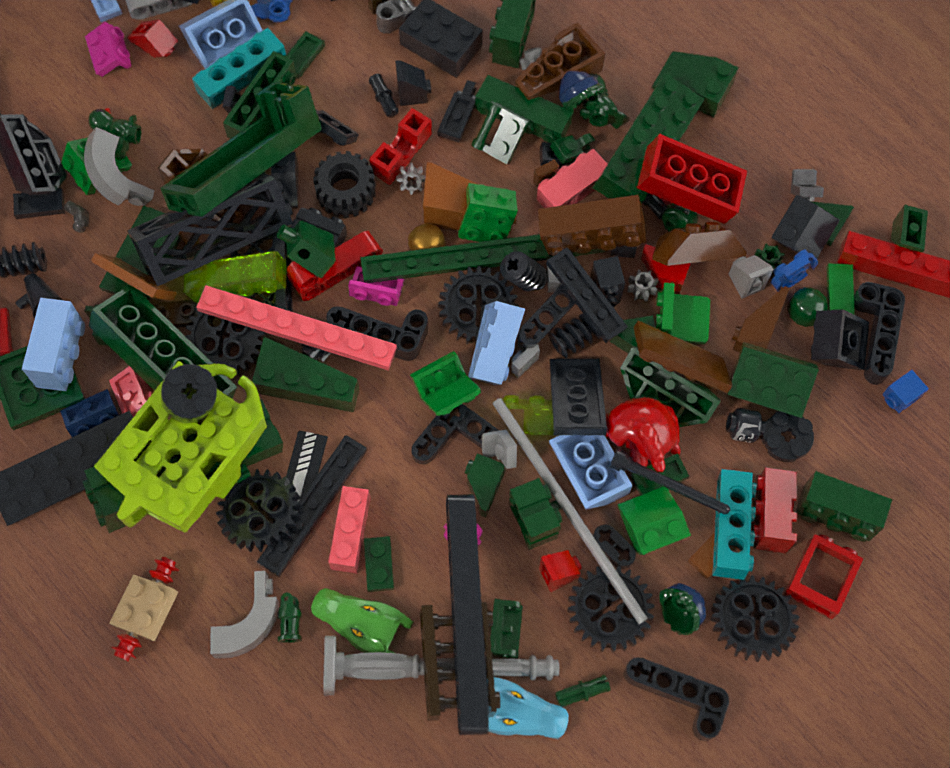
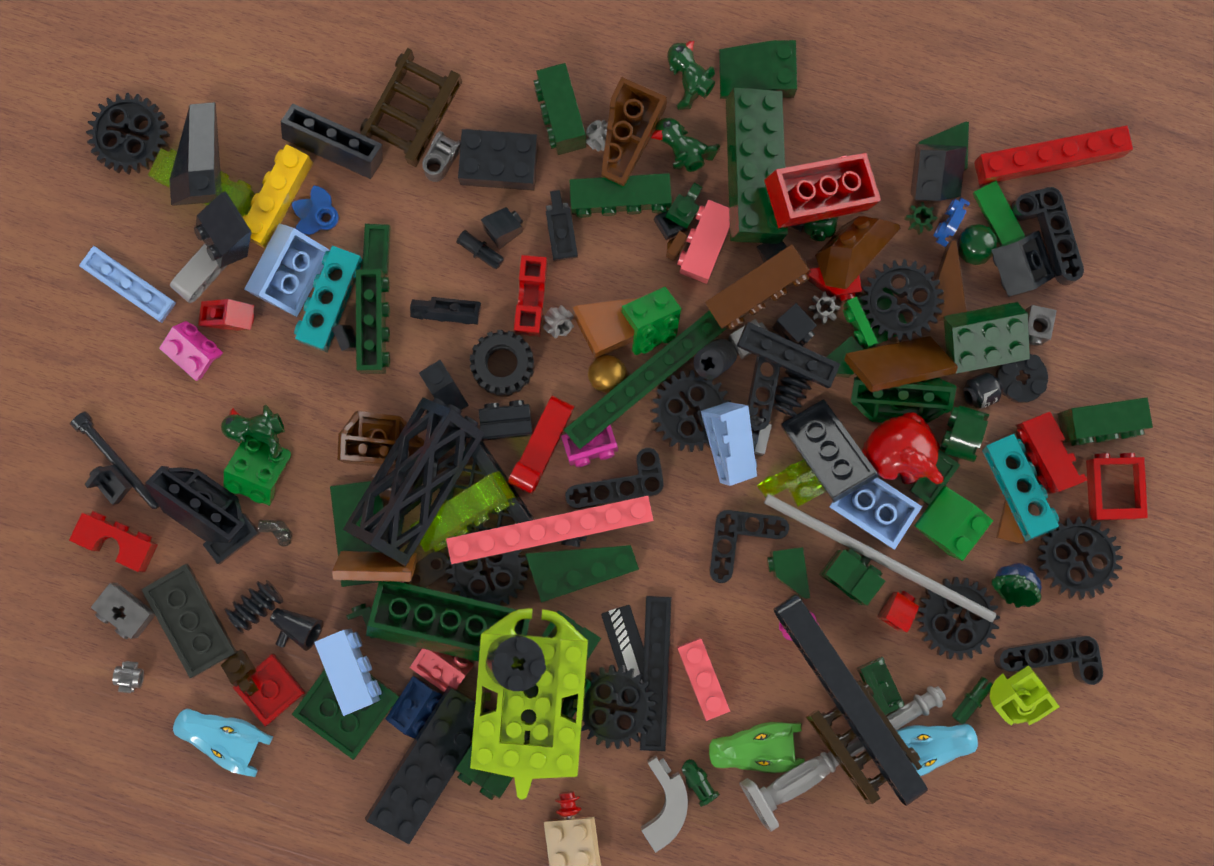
camera: 30 degrees left, 15 degrees up
light grey arch [84,127,155,206] -> none
dark green brick [160,82,322,217] -> none
dark green torso [277,221,336,279] -> none
dark green plate [364,536,394,592] -> none
green bracket [410,351,481,416] -> none
plate [471,101,530,164] -> none
light grey bracket [482,429,517,469] -> none
dark blue hair [559,70,603,112] -> none
black beam [593,524,636,569] -> none
black piece [609,448,730,515] -> none
light grey slope [729,255,773,299] -> none
flat silver bracket [790,169,824,201] -> none
blue brick [882,370,929,414] -> none
dark green slope [891,204,928,253] -> none
none -> dark green animal [667,41,715,110]
none -> black gear [861,259,944,342]
none -> dark green brick [940,405,989,463]
none -> lime brick [990,665,1060,726]
none -> flat silver brick [1025,305,1057,345]

